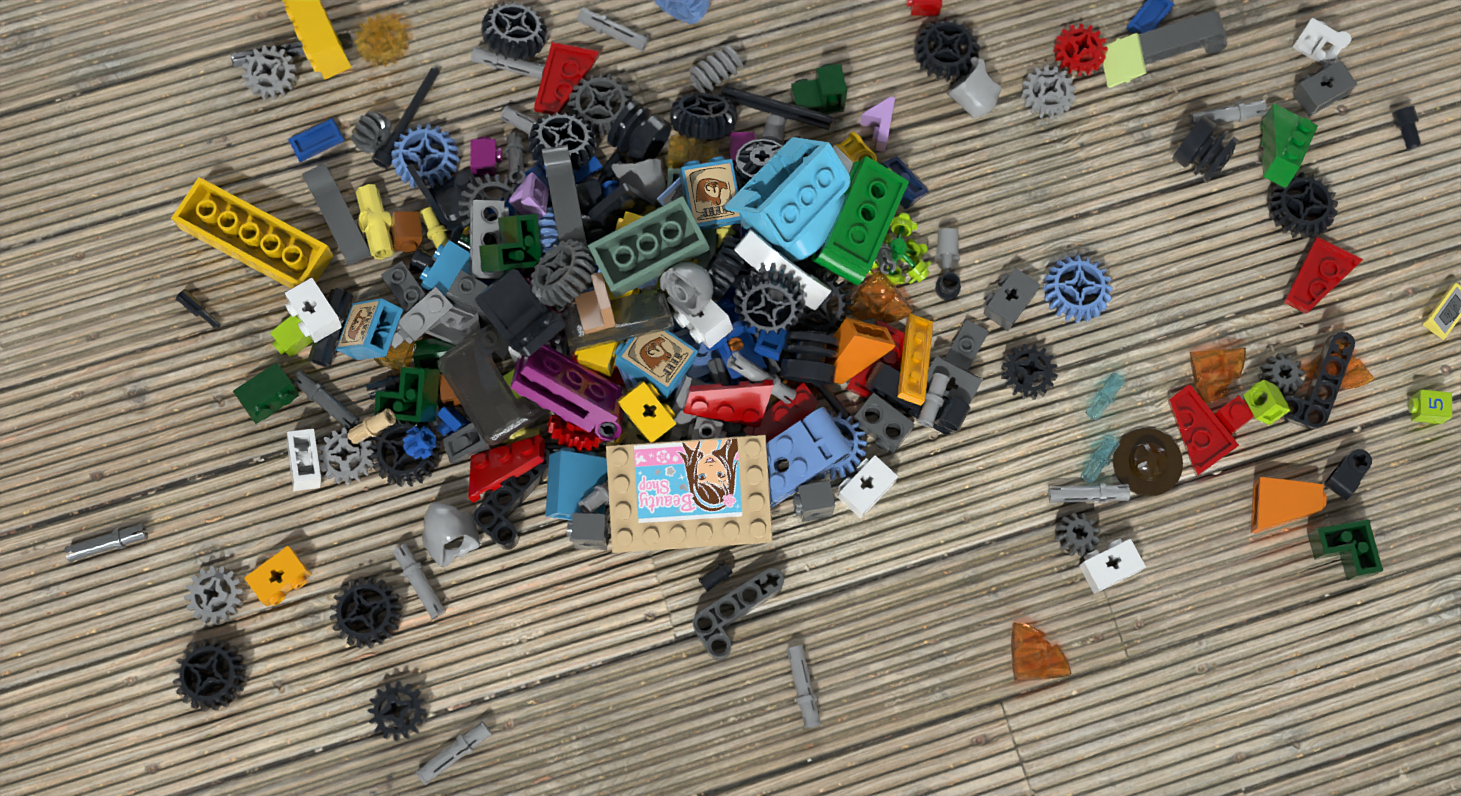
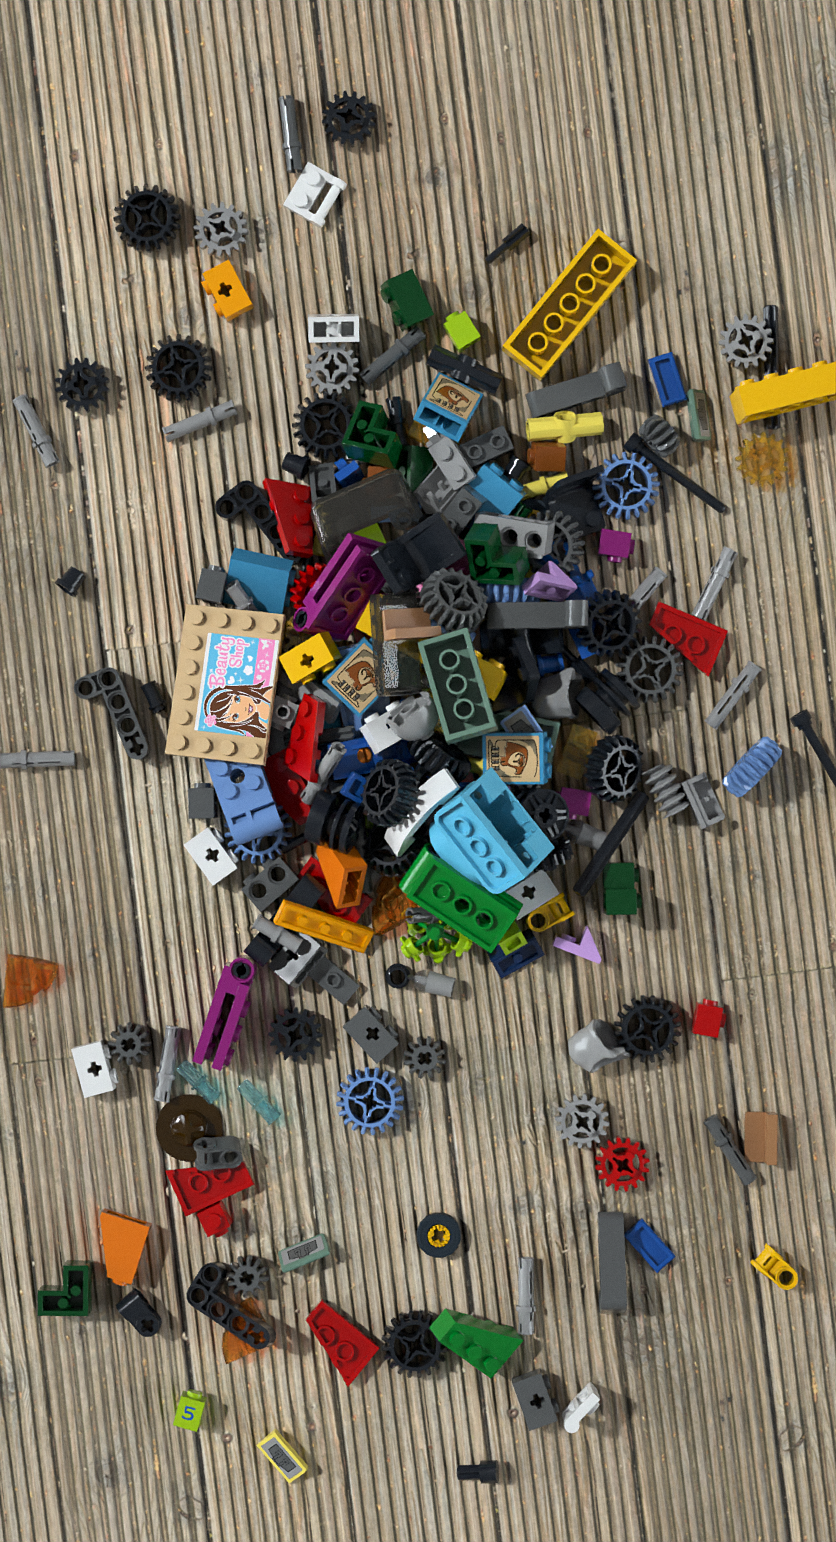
camera: 100 degrees right, 15 degrees up
white brick [285,278,342,343] -> none
tan axle [347,409,396,444] -> none
blue gear [403,426,436,459] -> none
light grey piece [422,503,480,567] -> none
black gear [481,1,547,62] -> none
dark grey pin [505,132,526,184] -> none
yellowish green piece [1103,33,1146,88] -> none
black wheel [1172,116,1239,183] -> none
clear orange brick [1190,348,1246,403] -> none
lime brick [1243,380,1290,425] -> none
none -> black piece [55,566,86,597]
none -> magenta hinge [192,955,257,1071]
none -> dark grey piece [193,1135,243,1171]
none -> slope [278,1233,331,1273]
none -> black piece [282,452,311,481]
none -> white plate [283,162,347,228]
none -> black gear [322,91,376,147]
none -> dark grey gear [404,1036,446,1079]
none -> black bush [417,1213,461,1258]
none -> light grey hinge [681,772,725,829]
none -> sand green slope [686,389,711,442]

